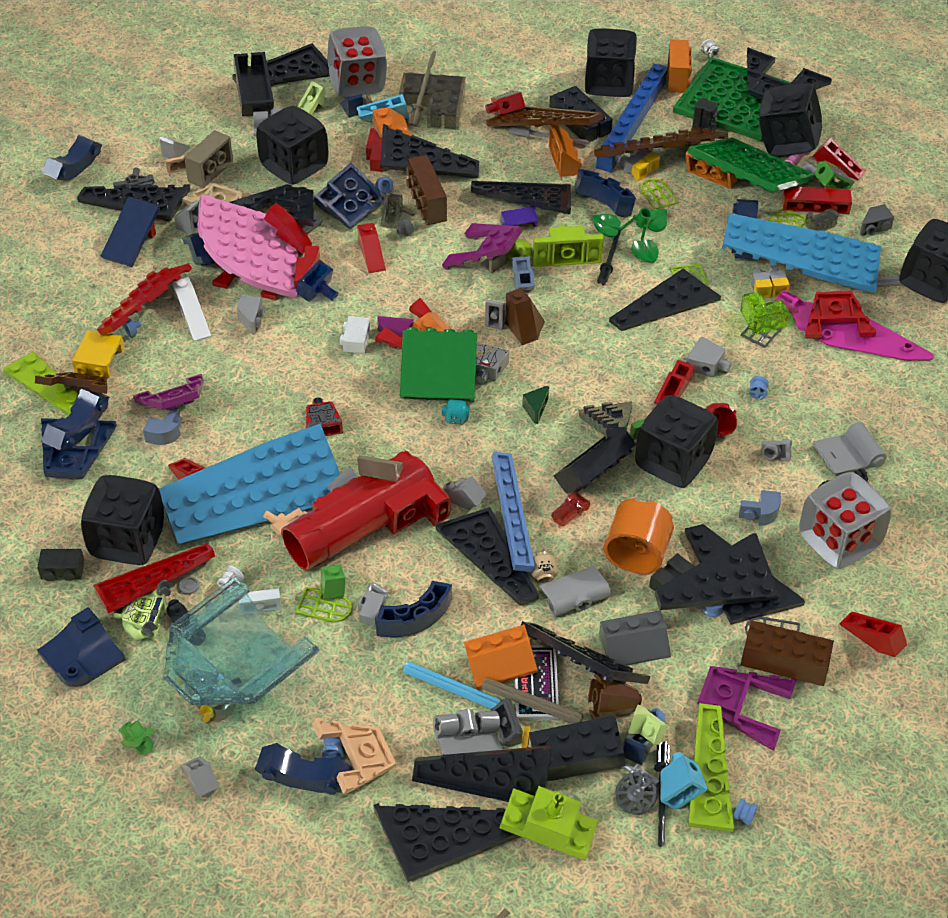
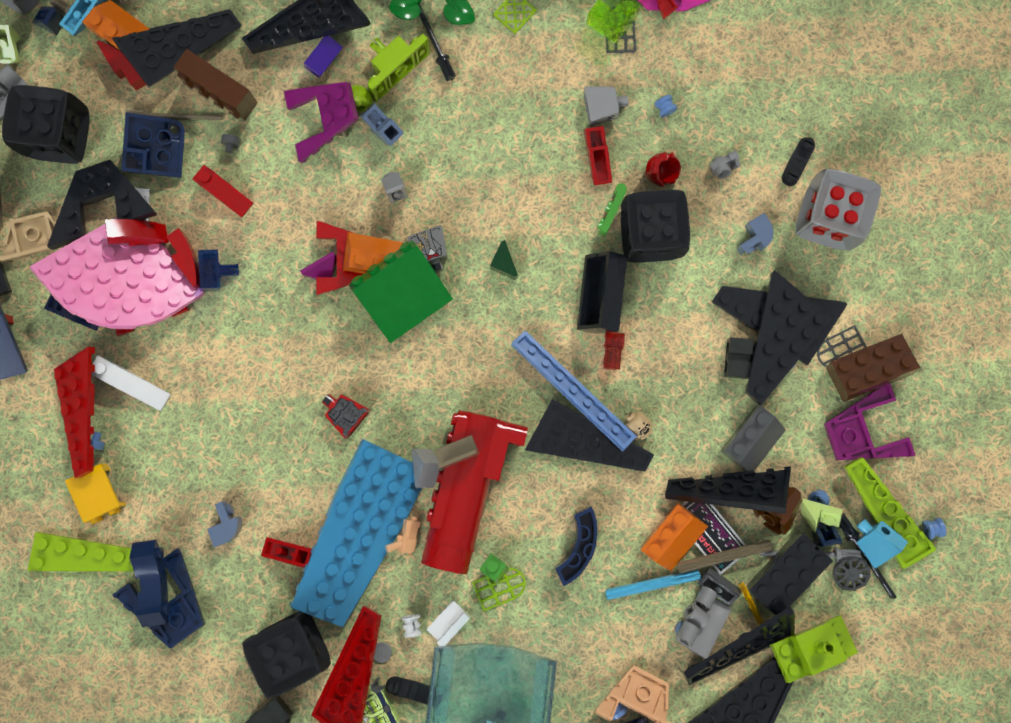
camera: 40 degrees left, 35 degrees up
reddish brown wing [35,372,108,394] -> none
magenta wing [133,374,204,410] -> none
light grey slope [175,200,199,235] -> none
light grey slope [237,295,265,334] -> none
white brick [340,316,371,354] -> none
light grey piece [358,582,388,626] -> none
medium blue tile [375,177,393,194] -> none
clear smoke slope [381,192,403,228] -> none
teal head [442,399,470,425] -> none
light grey slope [443,476,487,509] -> none
reddish brown slope [505,288,545,346] -> none
light grey panel [539,566,611,617] -> none
wing [578,401,633,437] -> none
orange brick [603,498,674,575] -> none
black wing [609,269,721,331] -> none
light grey door [813,422,887,476] -> none
red slope [839,611,907,657] -> none

